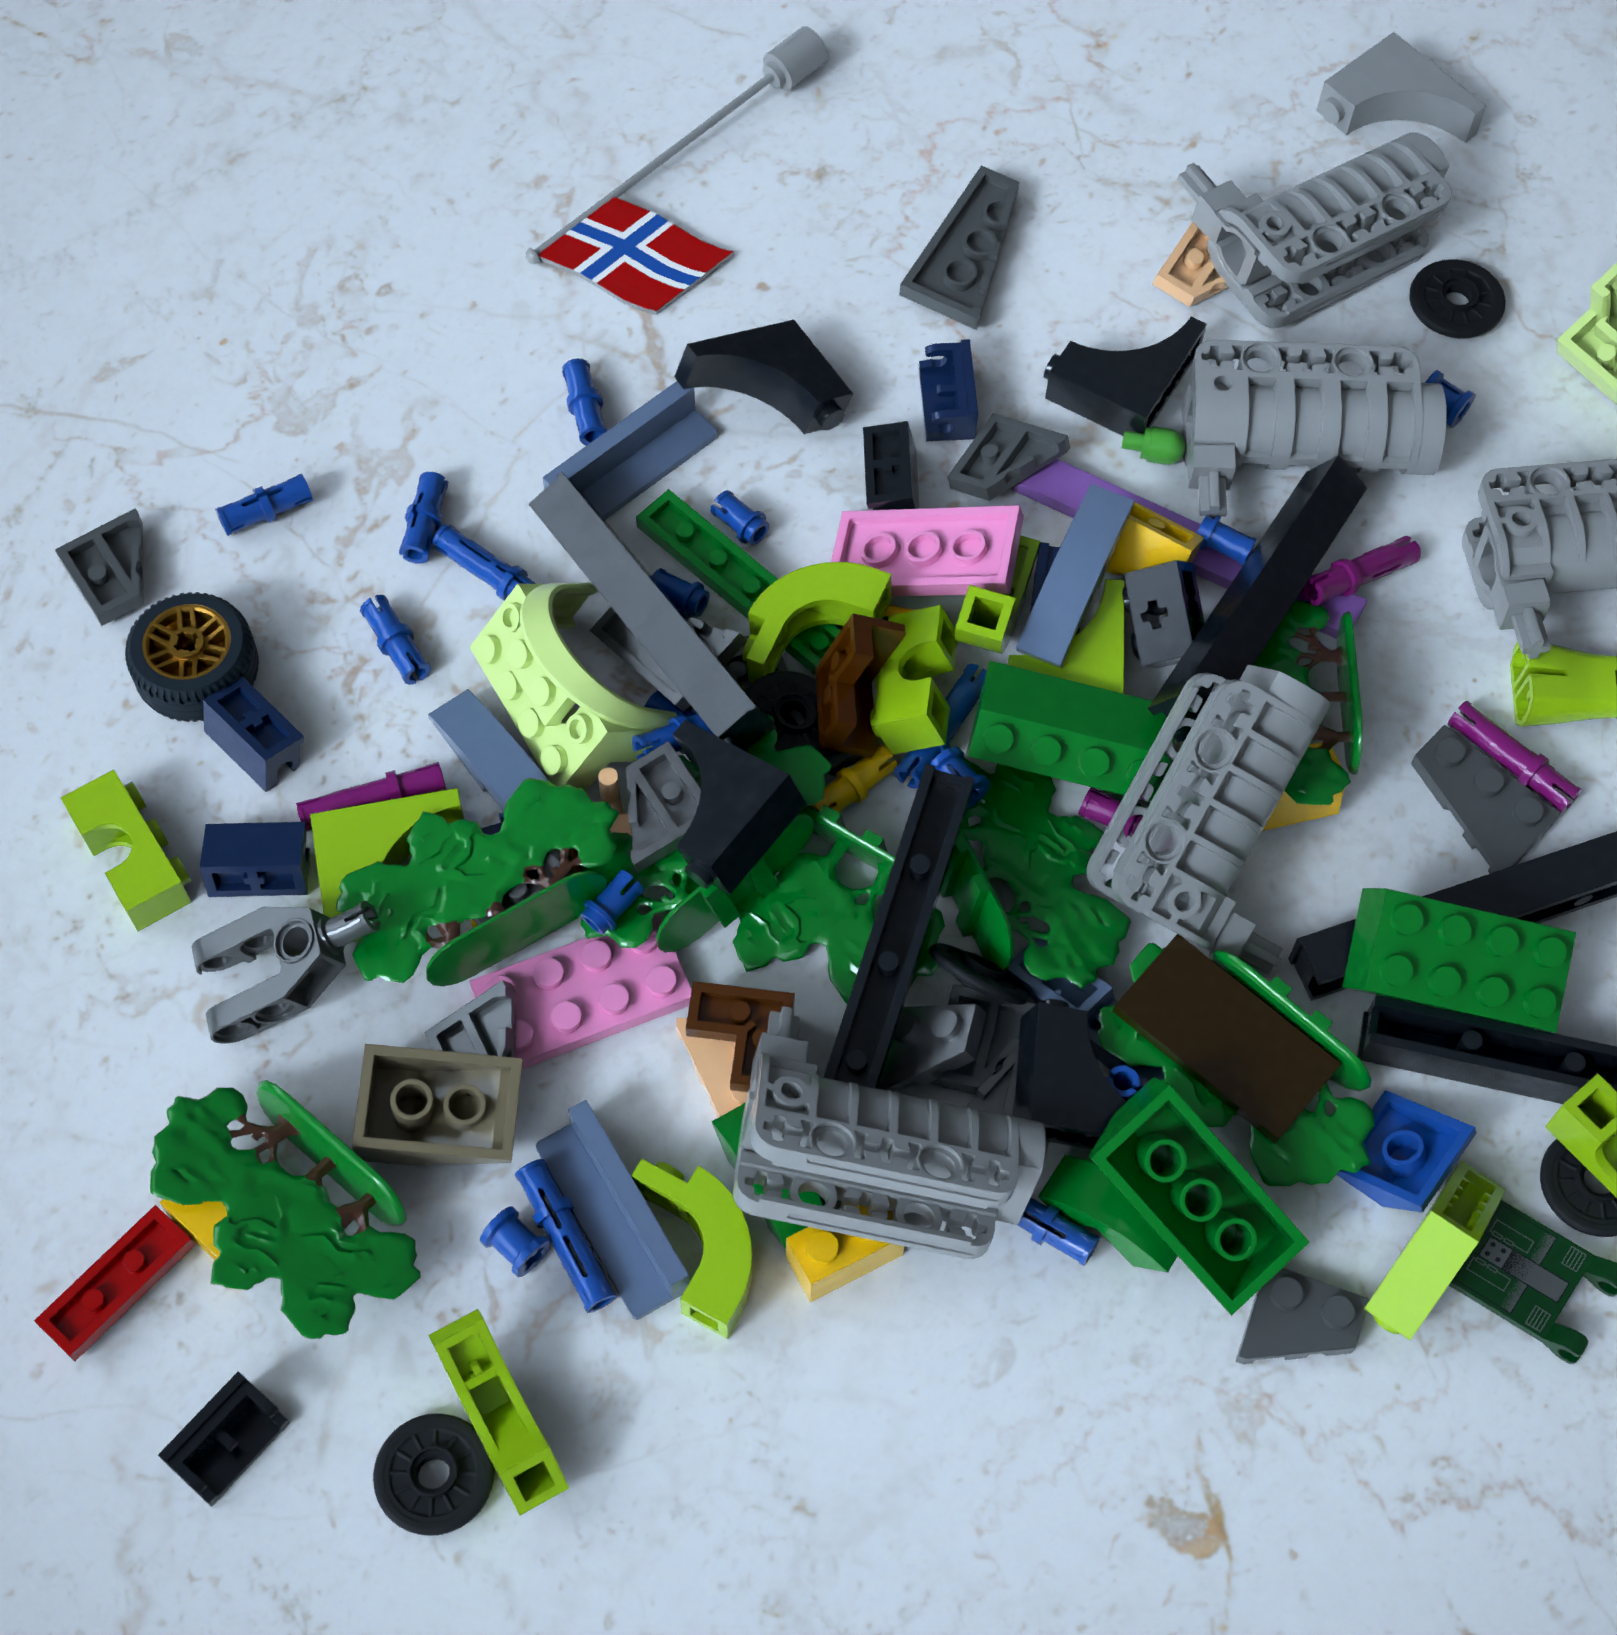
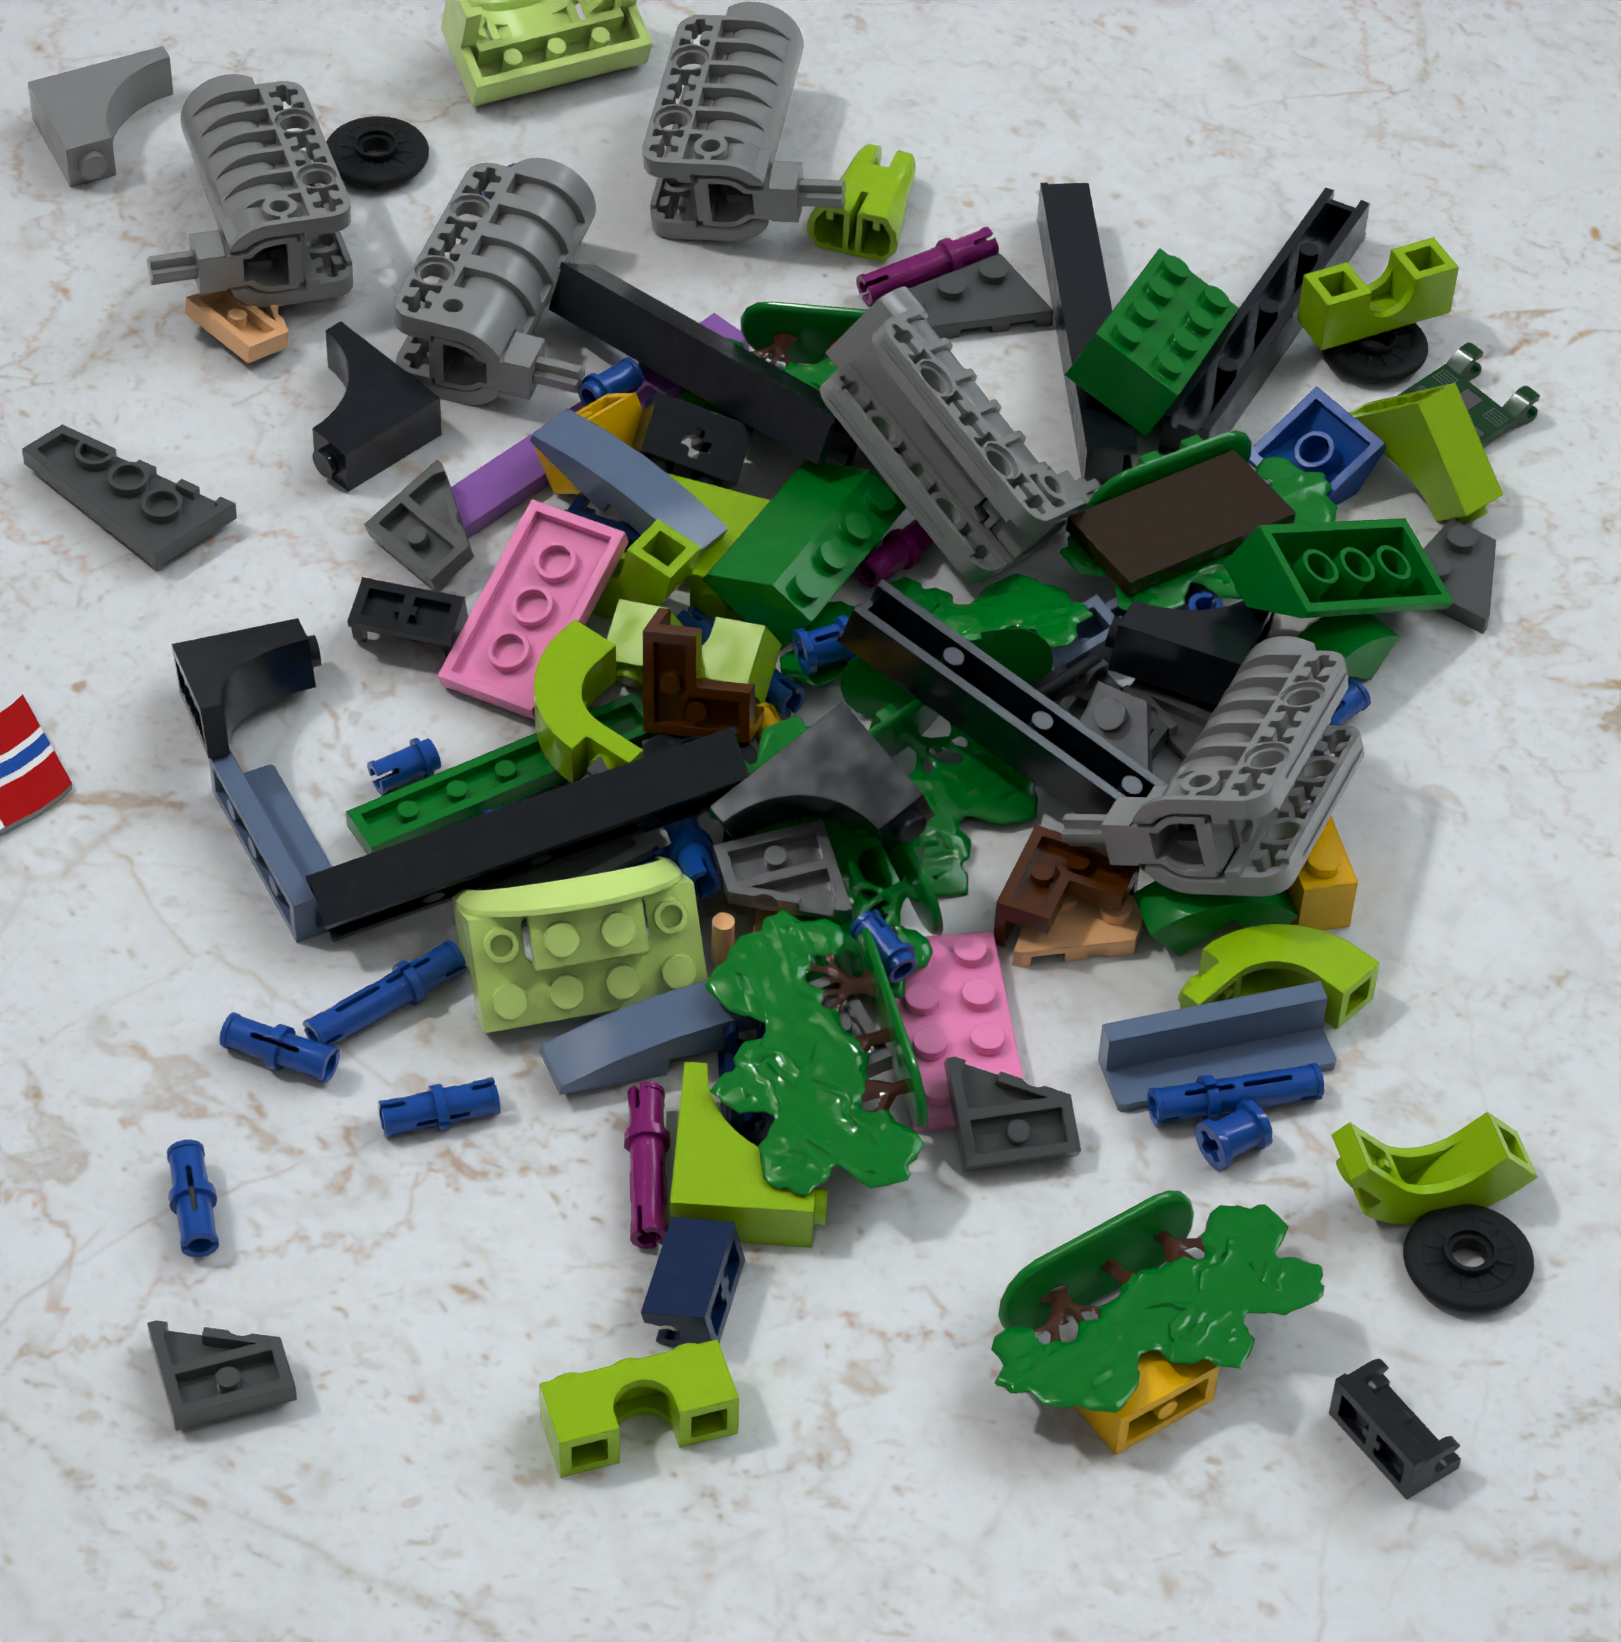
camera: 75 degrees left, 15 degrees down
red plate [34,1205,195,1362] -> none
wheel [125,592,259,722] -> none
dark grey piece [191,901,381,1044] -> none
dark blue hinge [203,676,304,792] -> none
dark tan slope [352,1044,523,1165] -> none
blue pin [562,358,607,446] -> none
dark blue hinge [918,339,978,442] -> none
bright green cylinder [1121,426,1186,465] -> none
magenta pin [1301,536,1421,606] -> none

